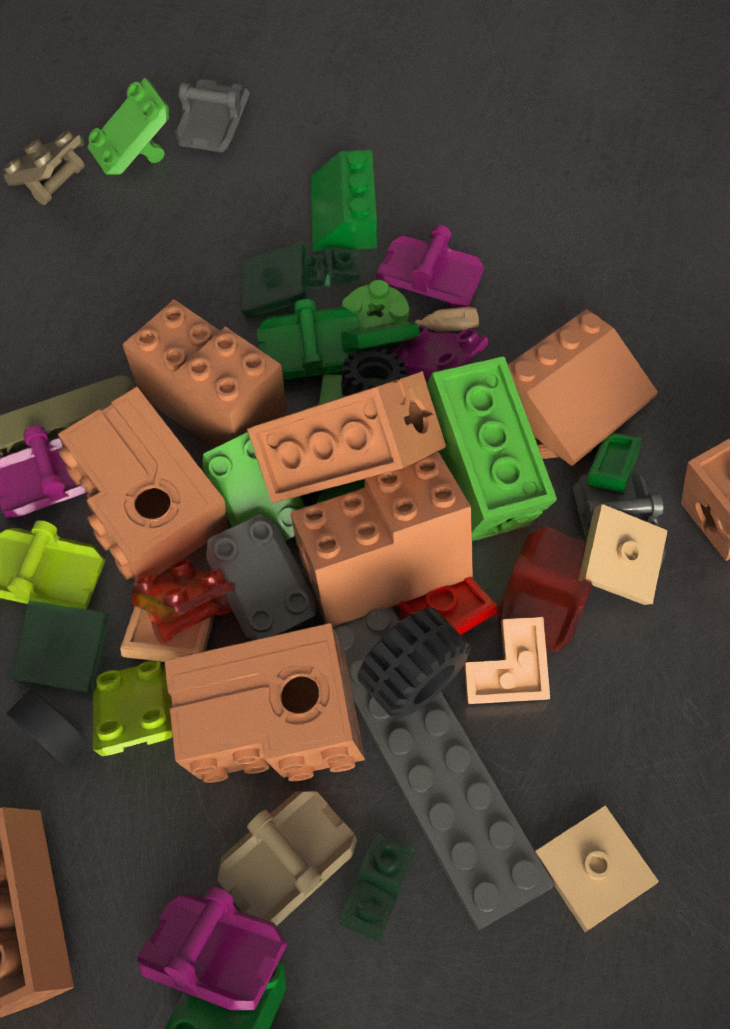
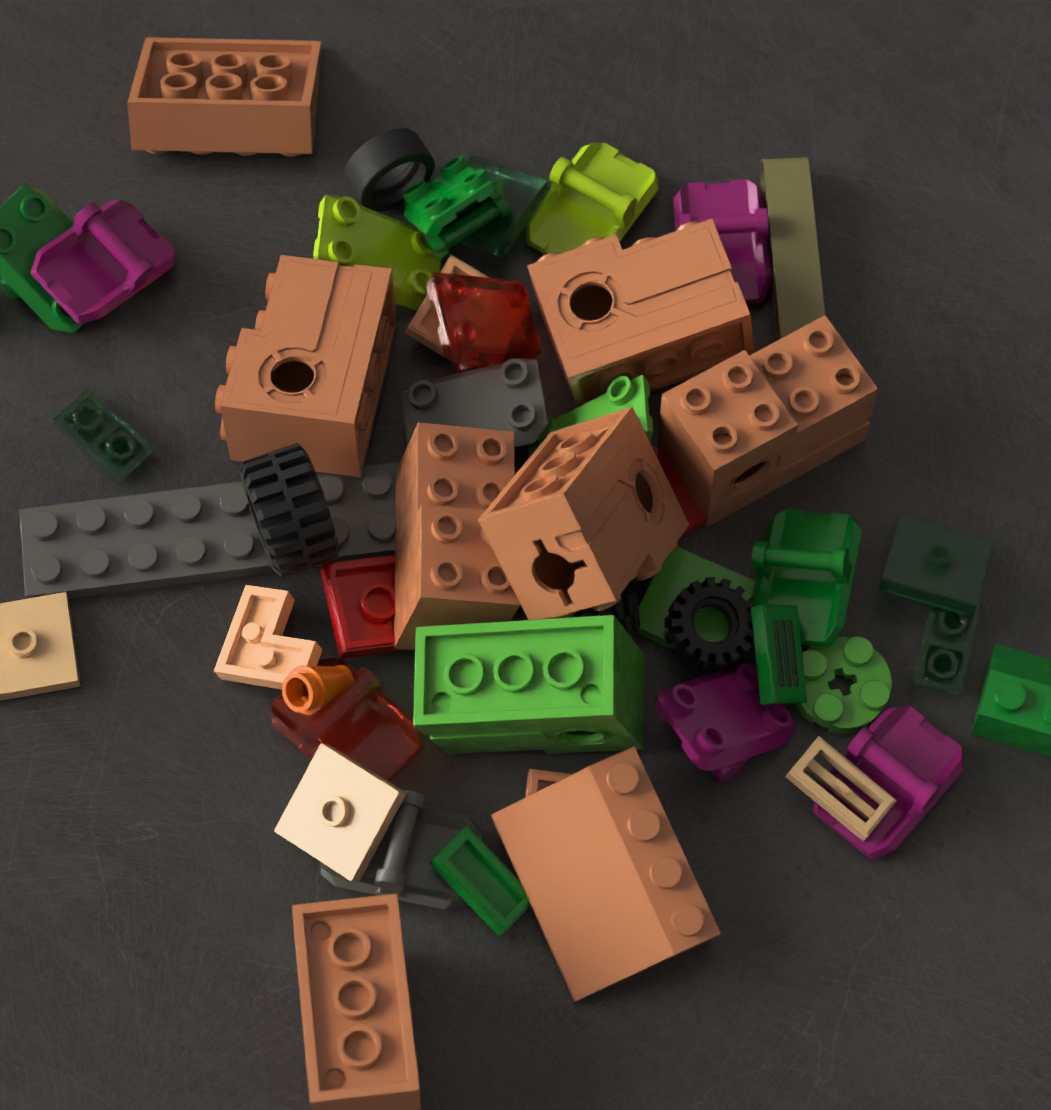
camera: 110 degrees right, 5 degrees up
dark tan shield [216,791,357,926] -> none
tan piece [415,306,479,333] -> none
none -> orange cone [282,665,354,715]
none -> green shield [402,155,513,260]
none -> tan tile [785,736,897,841]

